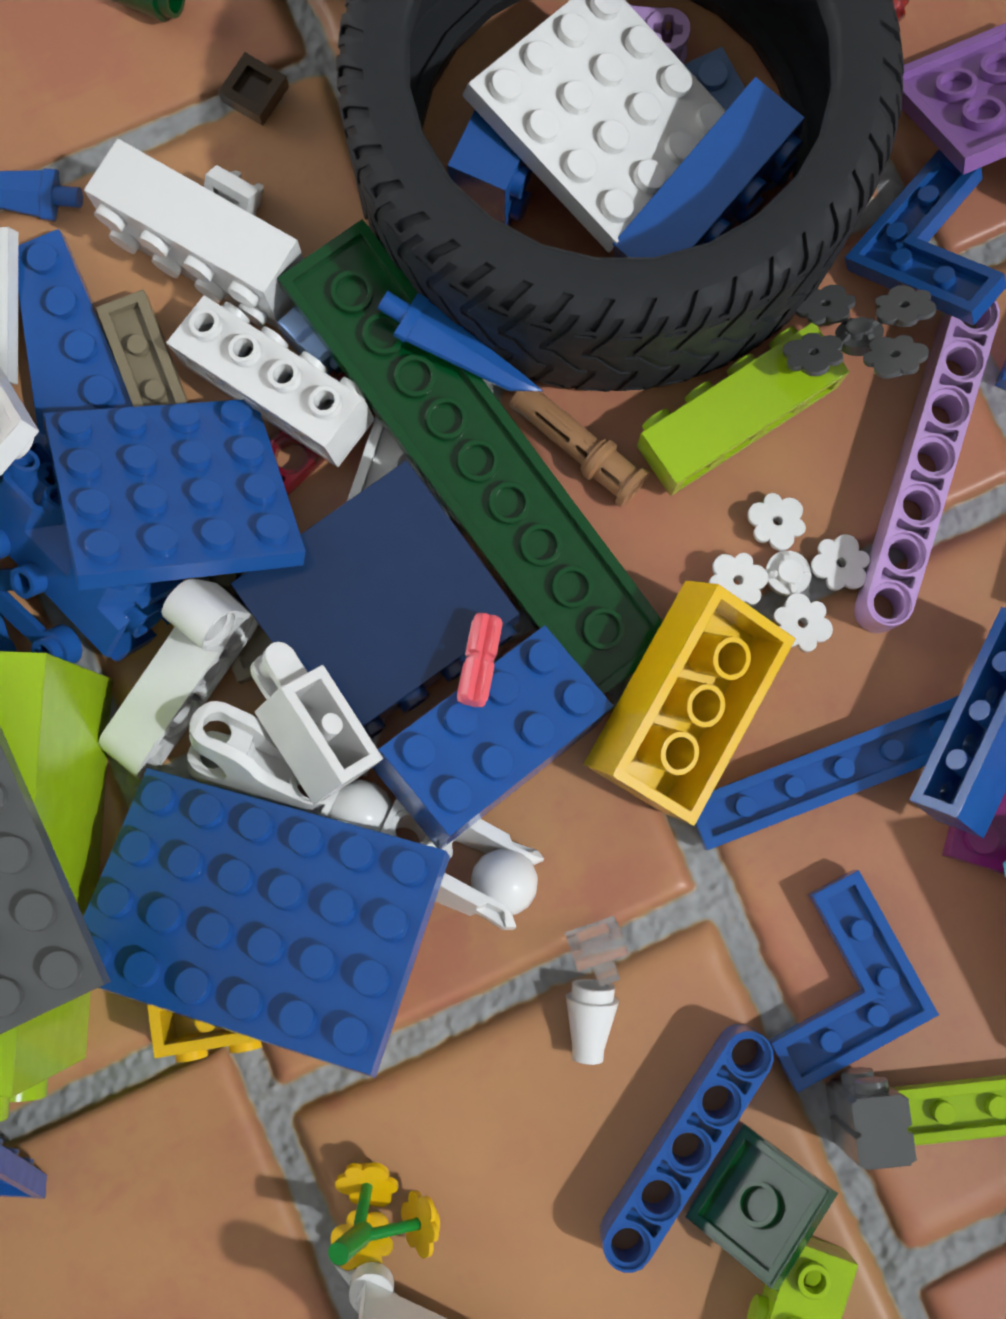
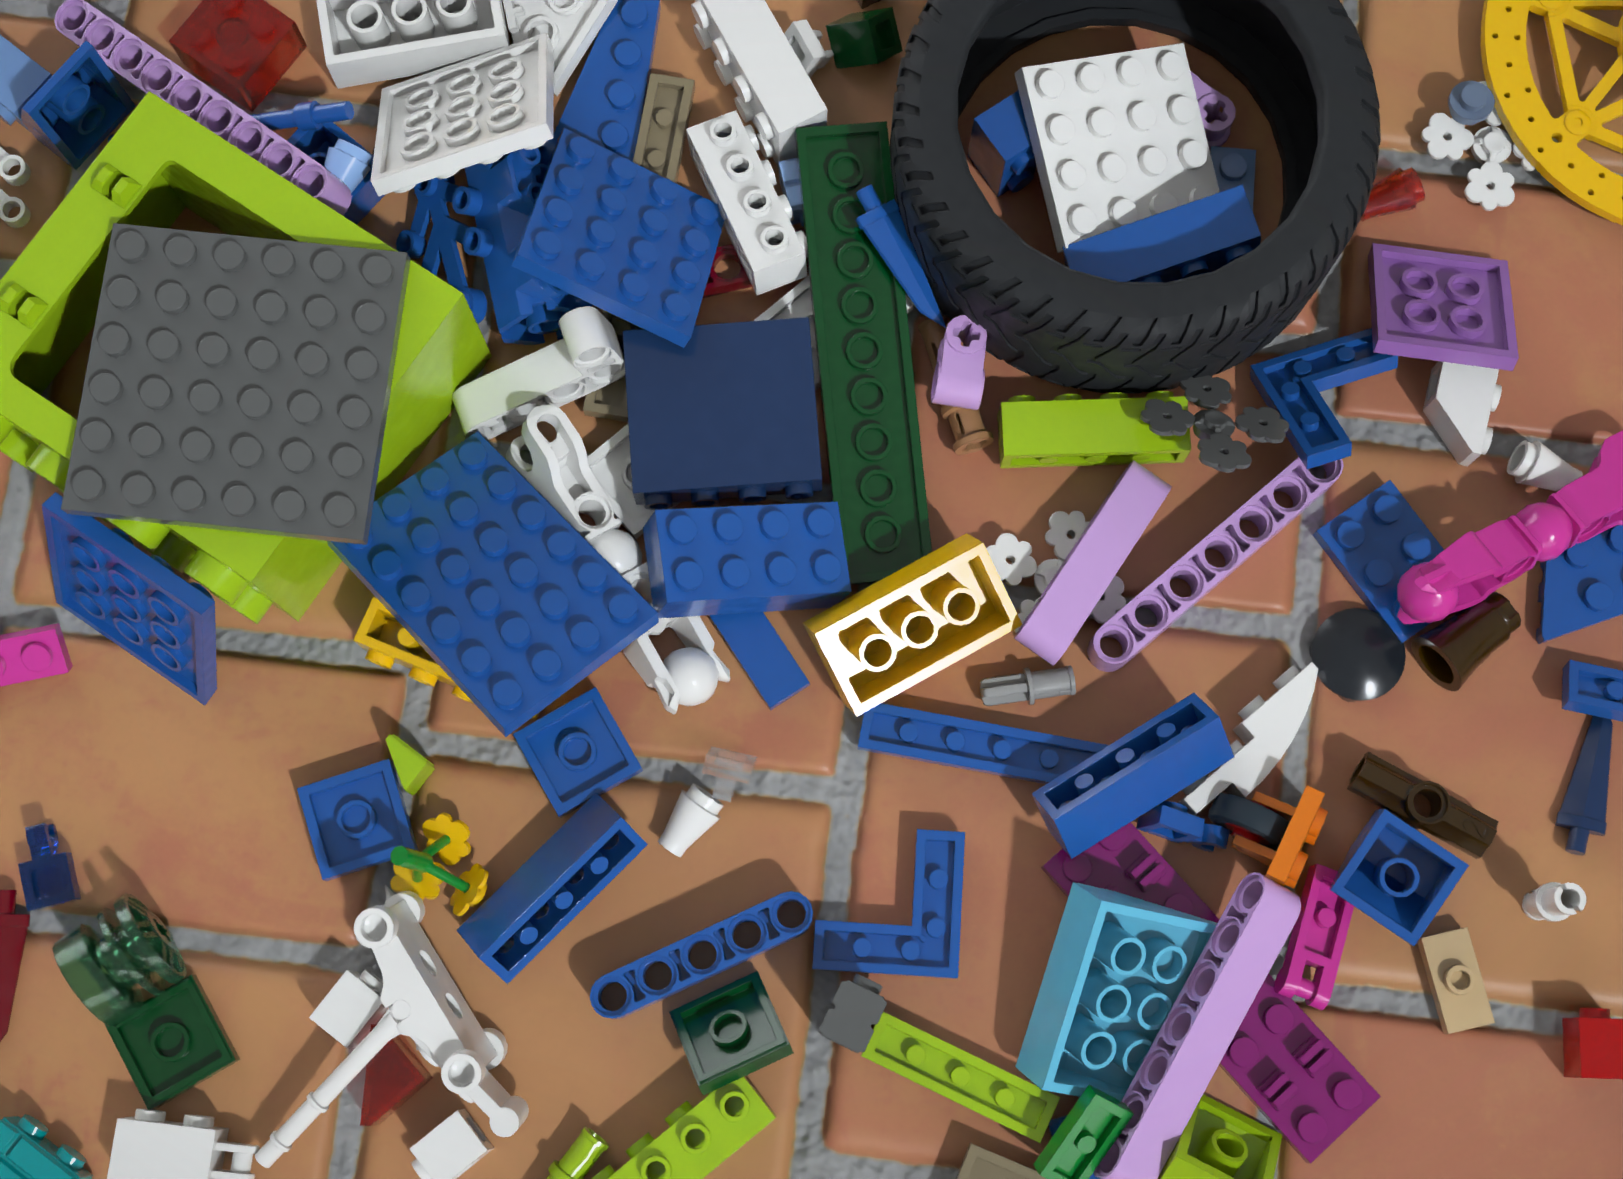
camera: 30 degrees right, 5 degrees down
white brick [251,642,383,805] -> none
coral piece [457,613,503,707] -> none
none -> blue plate [297,759,419,881]
none -> lime slope [385,734,435,796]
none -> blue brick [457,793,648,984]
none -> blue plate [513,687,643,818]
none -> blue tile [708,612,810,710]
none -> dark green panel [826,7,903,69]
none -> lavender piece [931,315,987,410]
none -> light grey axle [980,665,1076,706]
none -> lavender beam [1014,460,1172,666]

